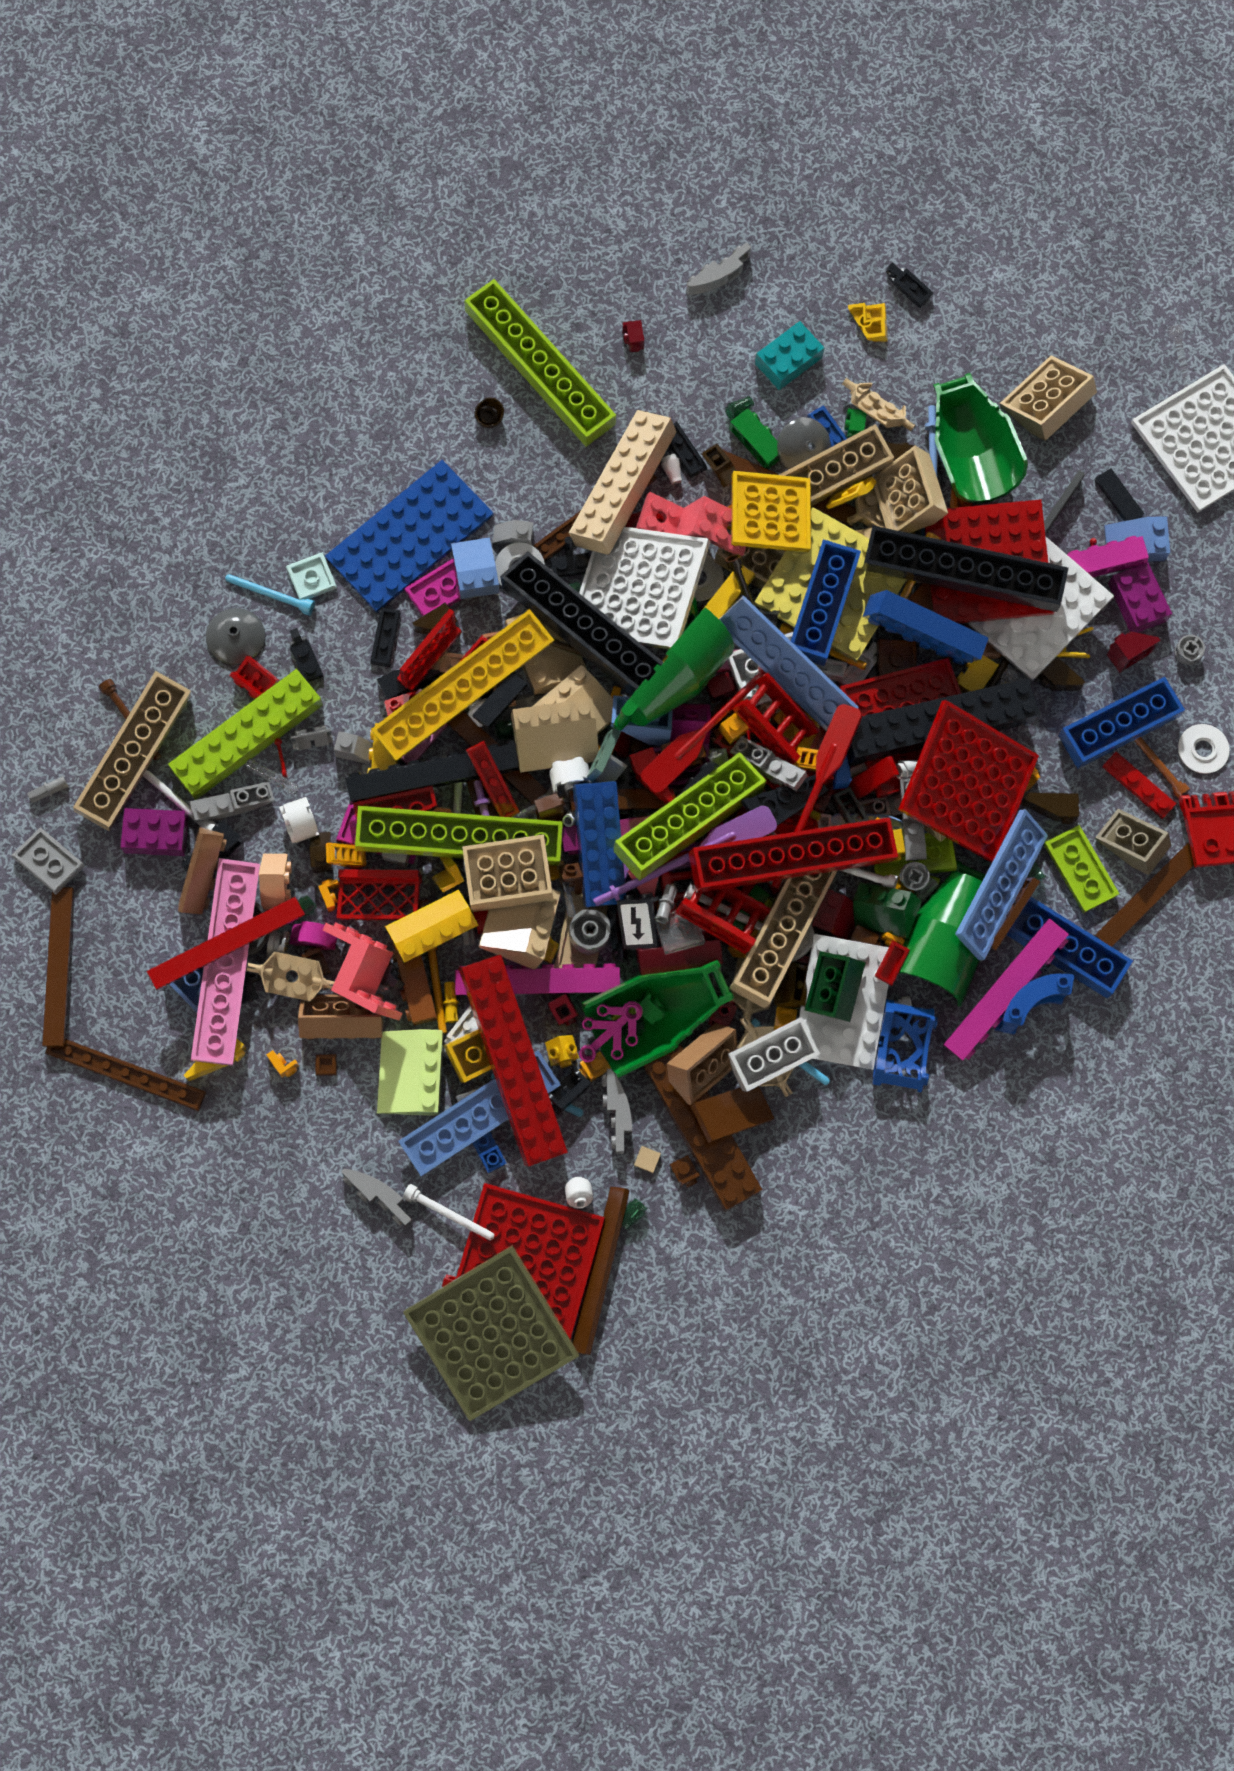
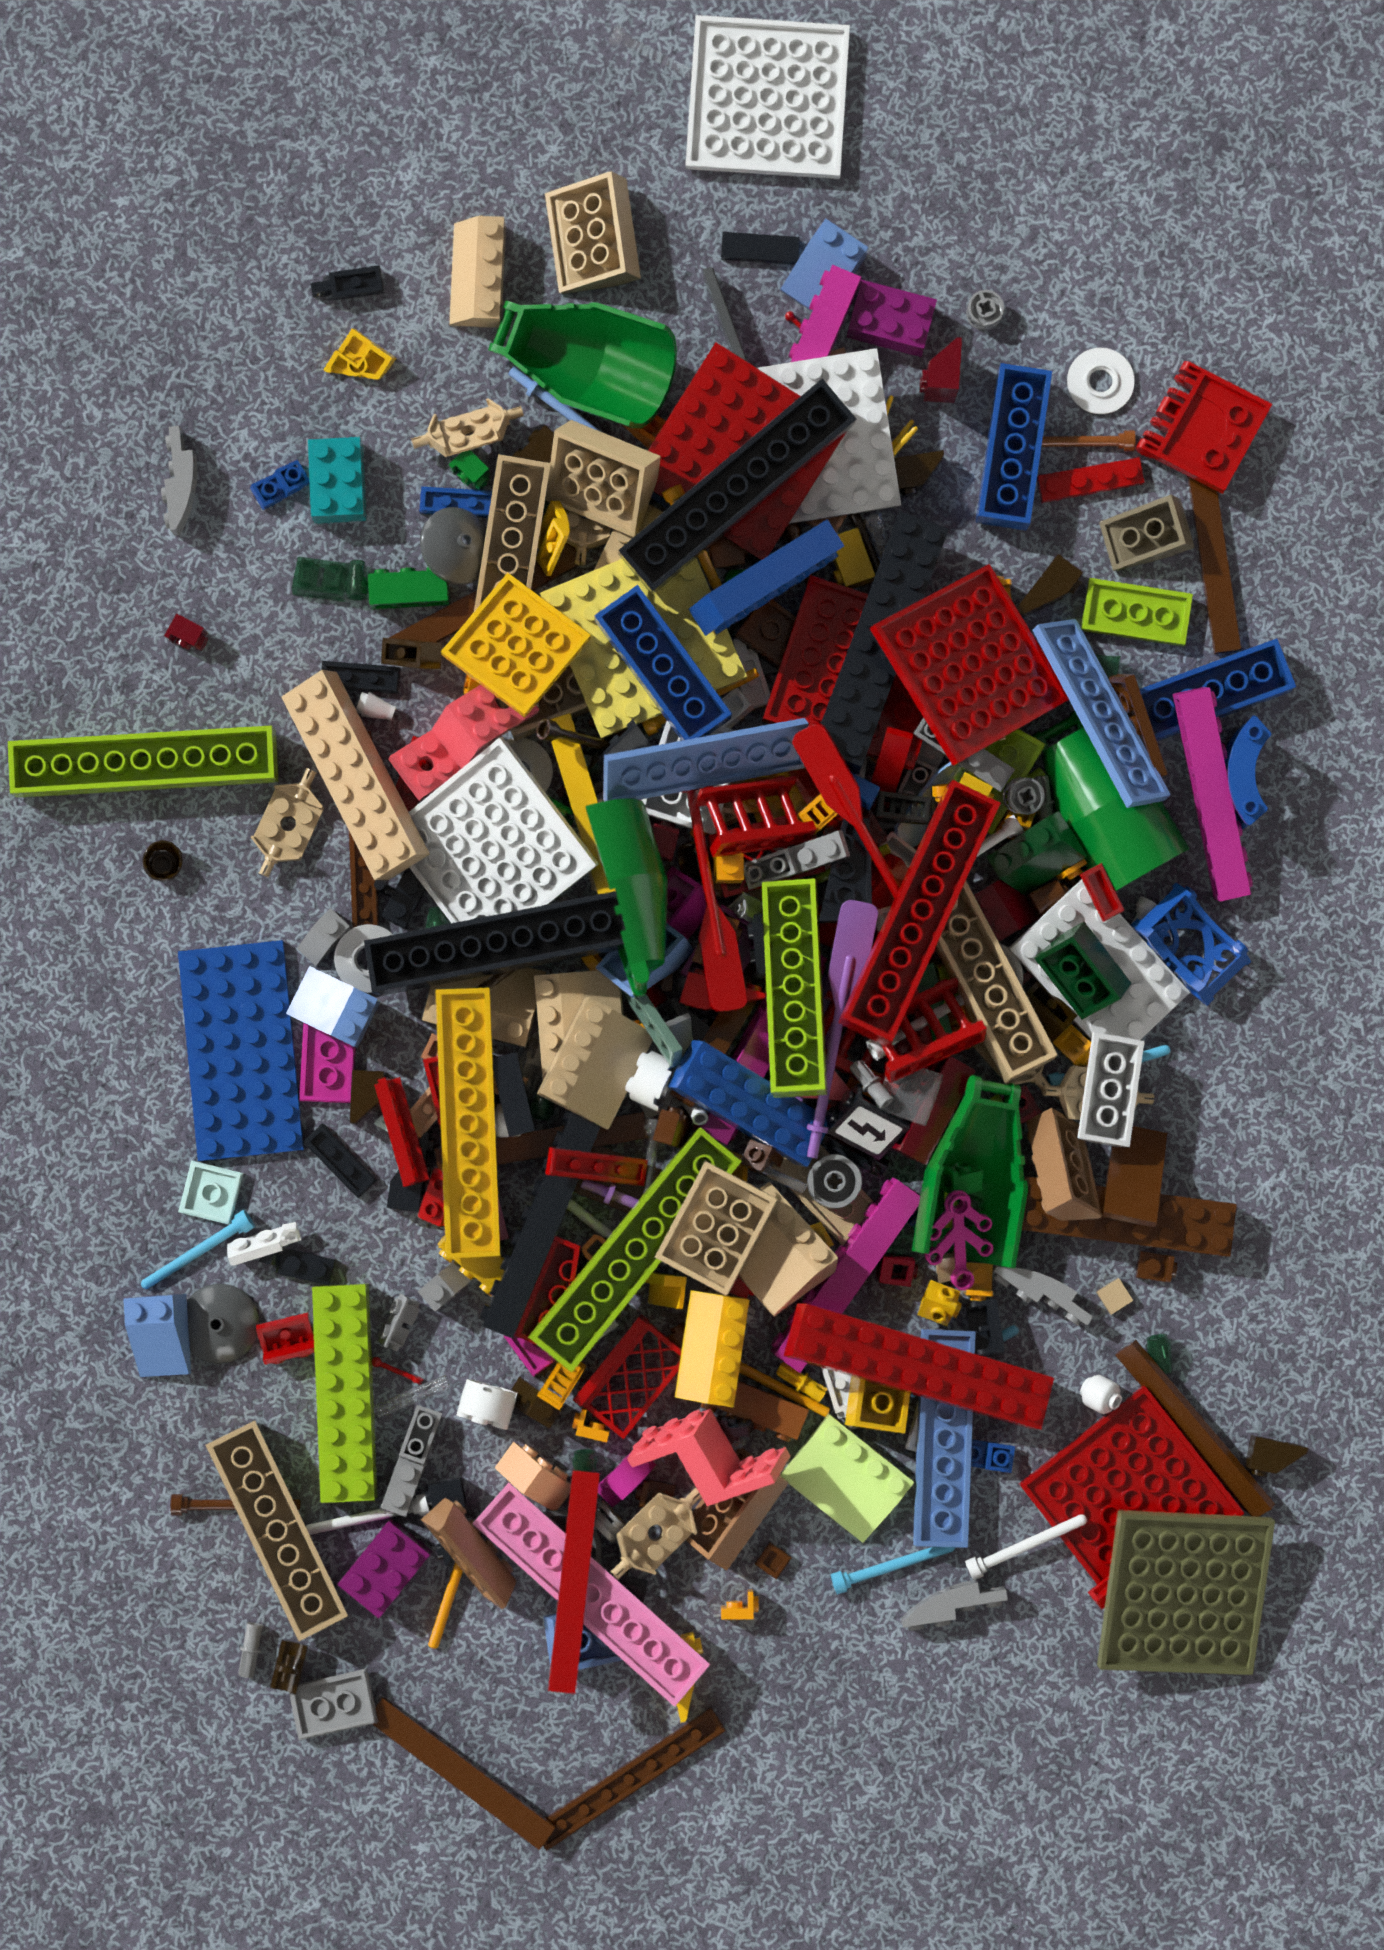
camera: 50 degrees left, 10 degrees up
white cone [895,760,918,779] -> none
none -> medium blue slope [123,1294,191,1377]
none -> white hinge [227,1222,301,1266]
none -> blue slope [250,460,310,510]
none -> tan plate [251,768,324,878]
none -> dark brown hips [270,1639,309,1694]
none -> clear green piece [291,557,350,602]
none -> light orange piece [428,1562,463,1649]
none -> tan slope [450,216,506,328]
none -> medium azure piece [830,1547,955,1595]
none -> tan tile [934,1252,964,1283]
none -> dark brown slope [1245,1435,1308,1477]

